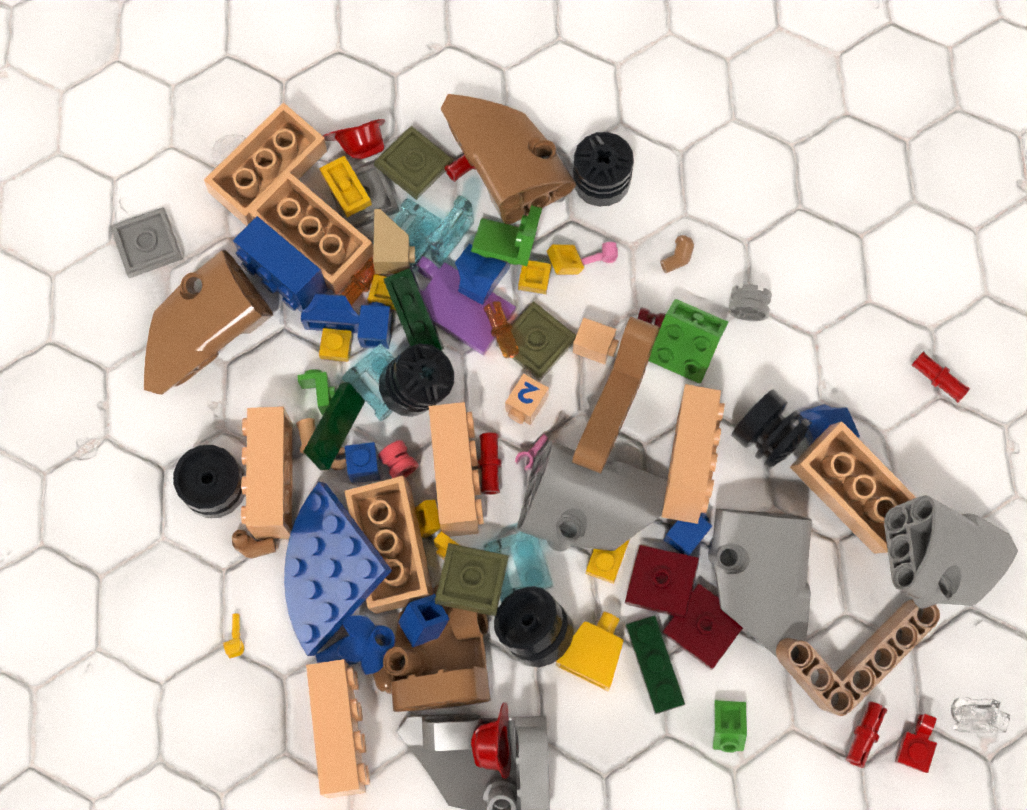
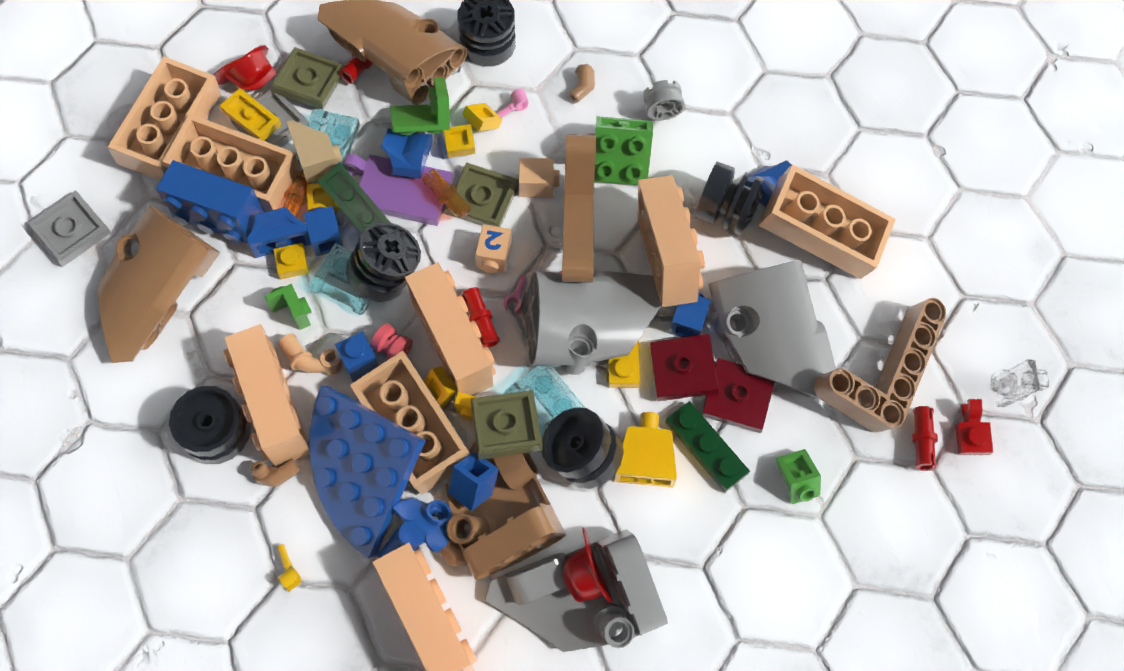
camera: 25 degrees left, 5 degrees down
dark green plate [303,382,365,471] -> none
clear light blue plate [425,195,474,266] -> none
light grey panel [884,495,1018,609] -> none
red pin [911,351,970,403] -> none

